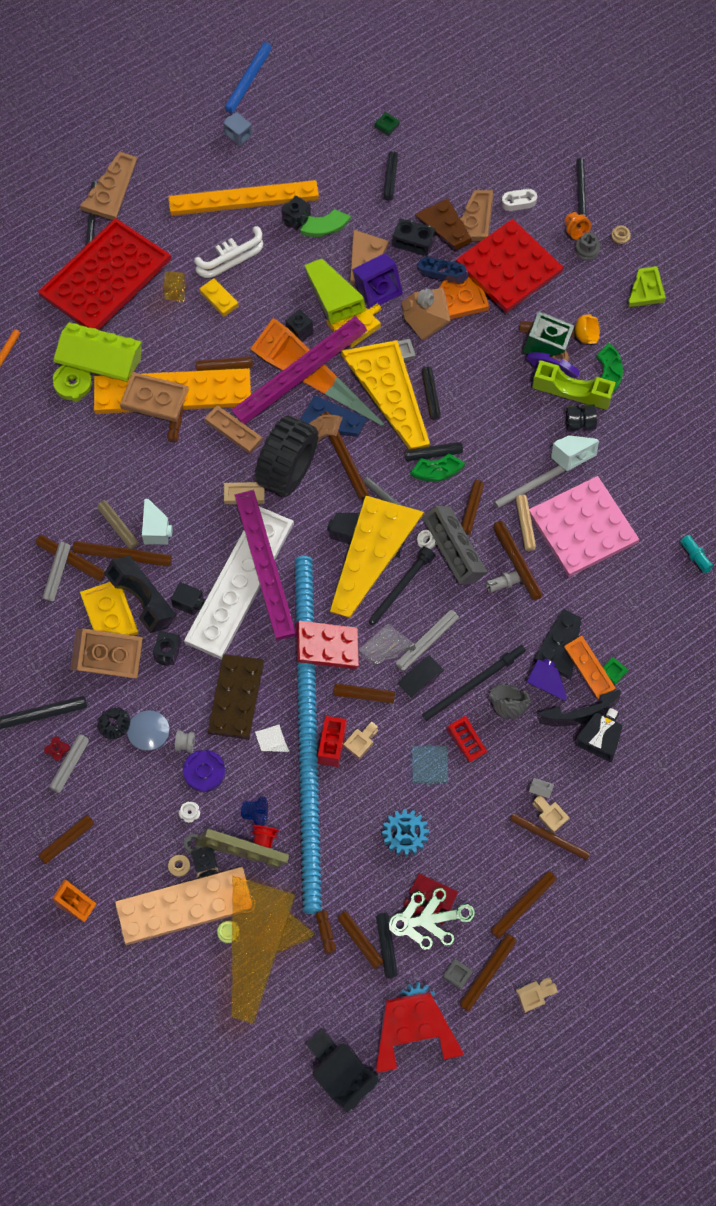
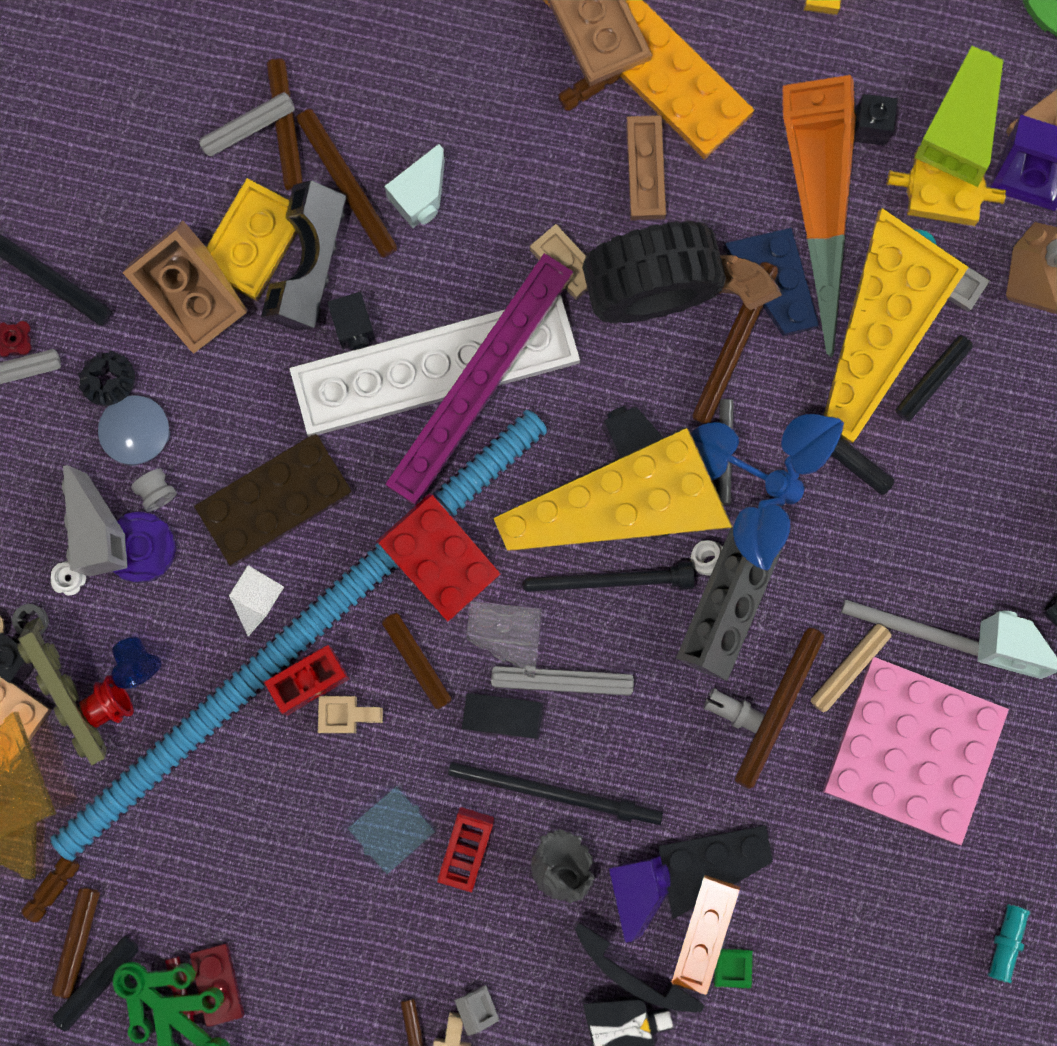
camera: 45 degrees right, 15 degrees up
dark tan axle [97,500,138,549] -> none
black brick [153,631,181,666] -> none
reddish brown axle [195,356,253,371] -> none
magenta plate [232,316,368,424] -> none
dark azure gear [382,809,429,857] -> none
green tile [410,454,465,482] -> none
reddish brown axle [461,480,484,535] -> none
none -> light grey slope [62,465,127,576]
none -> blue plant [691,414,844,571]

